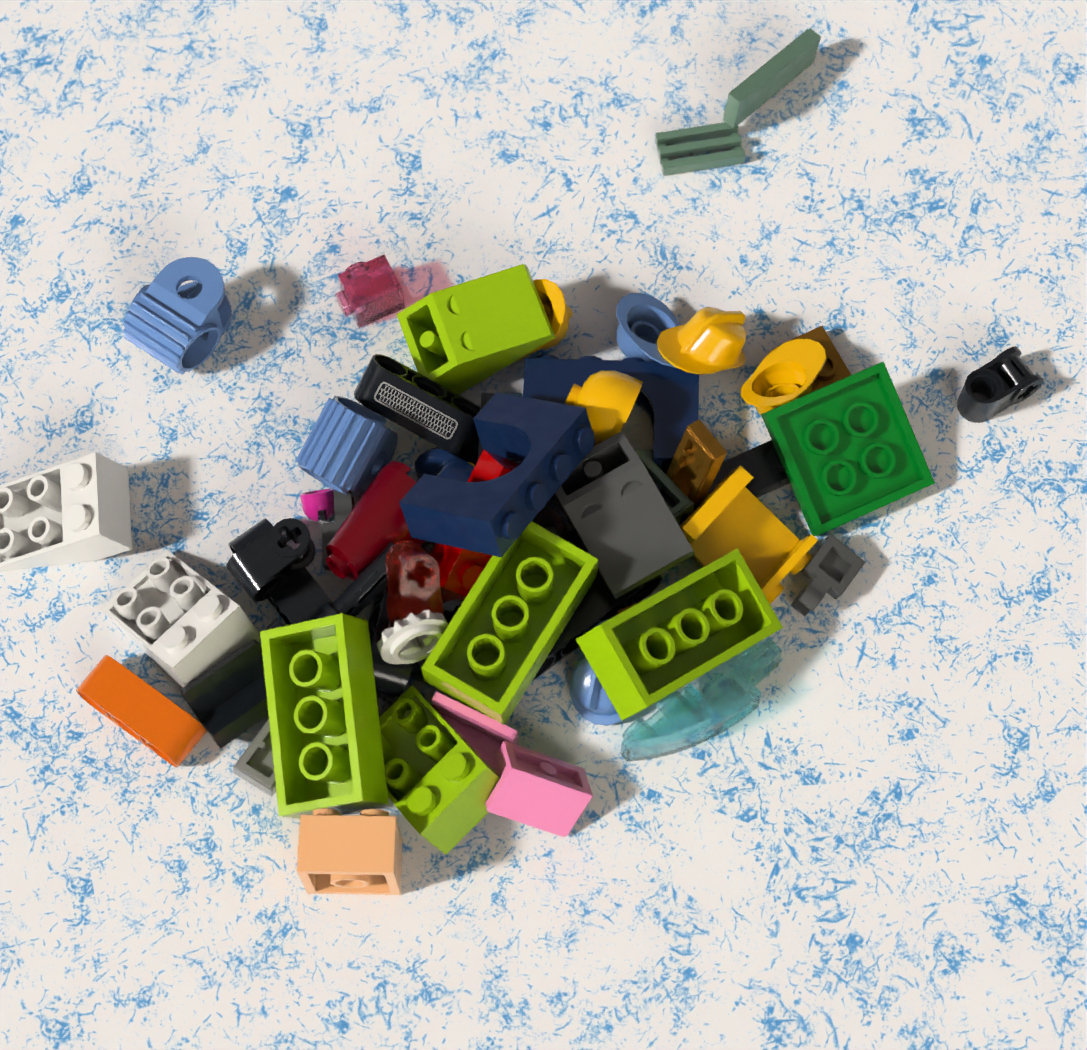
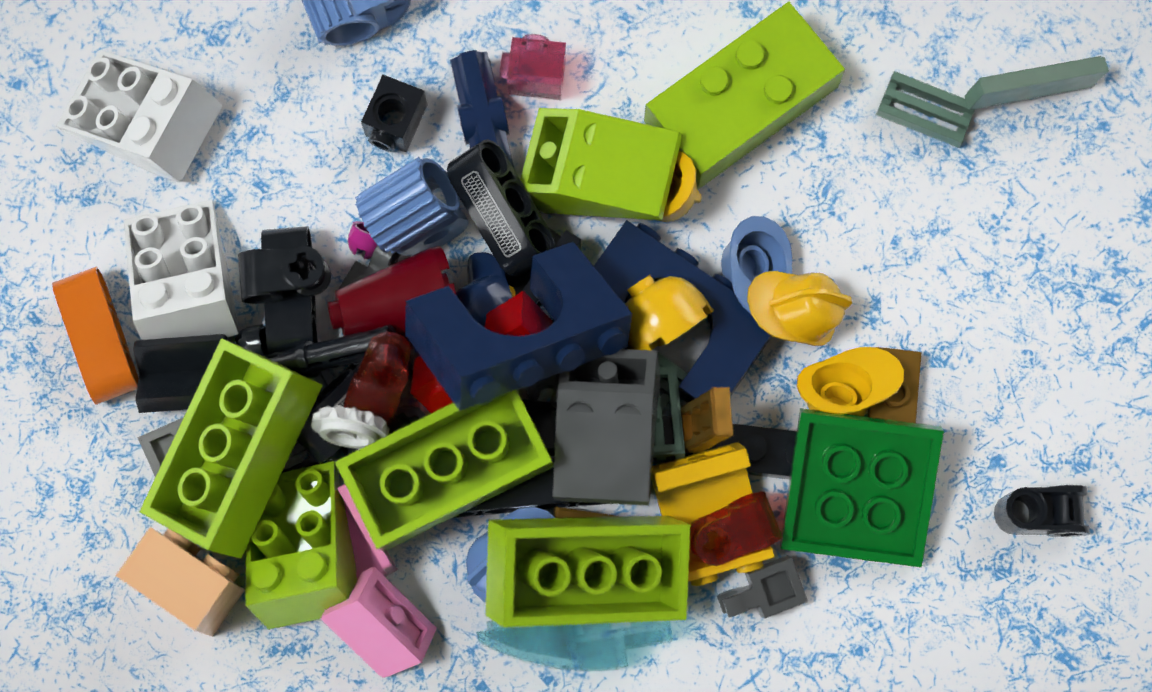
camera: 30 degrees right, 10 degrees up
none -> black brick [361,74,428,152]
none -> dark blue piece [450,50,515,170]
none -> lime brick [644,1,845,190]
none -> clear red piece [689,491,783,566]

